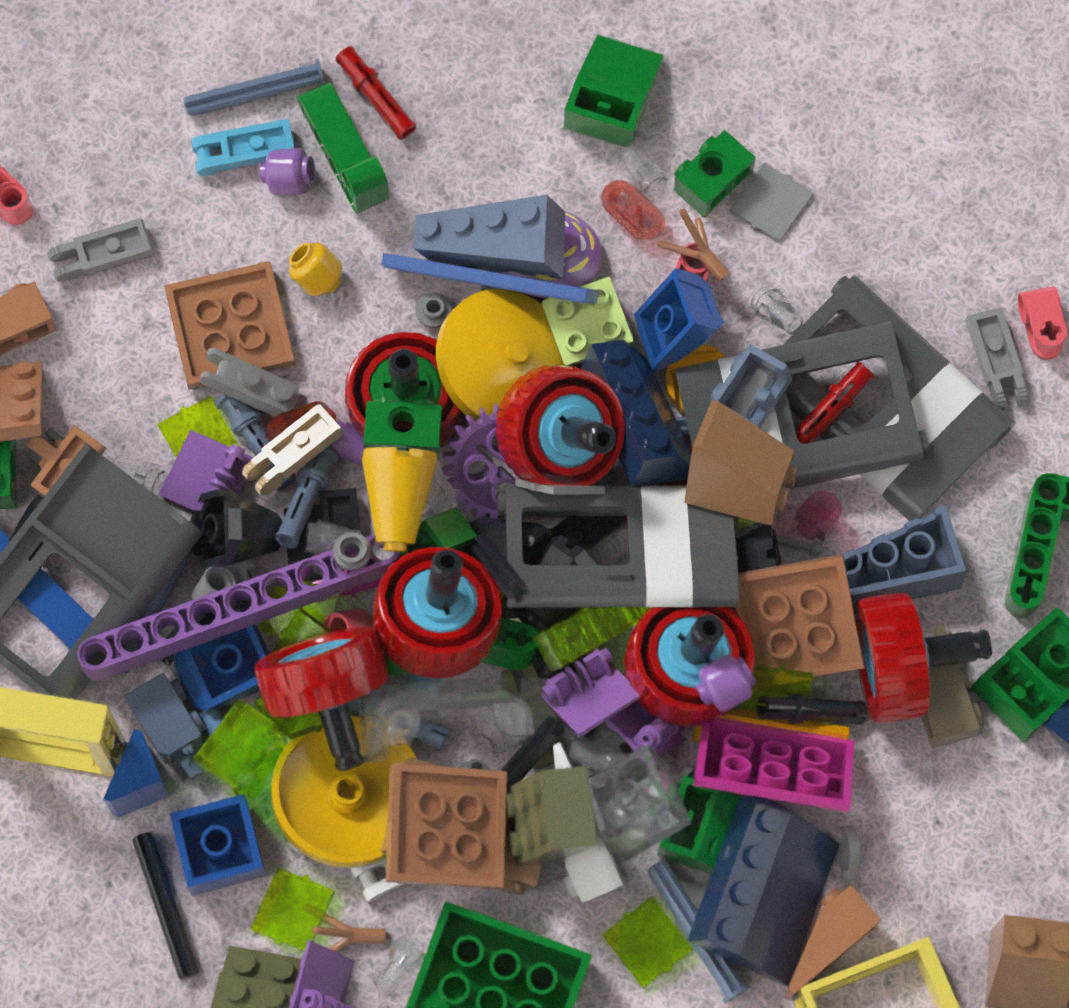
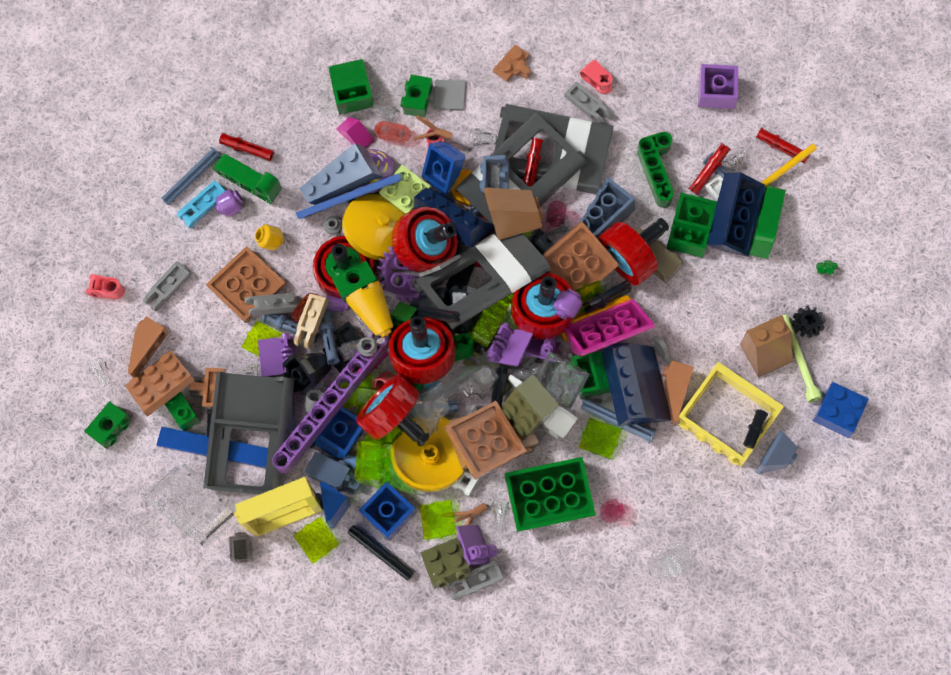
camera: 25 degrees left, 0 degrees up
none -> clear neon green piece [293,517,340,564]
none -> dark pink slope [336,117,374,148]
none -> nougat hinge [493,44,531,82]

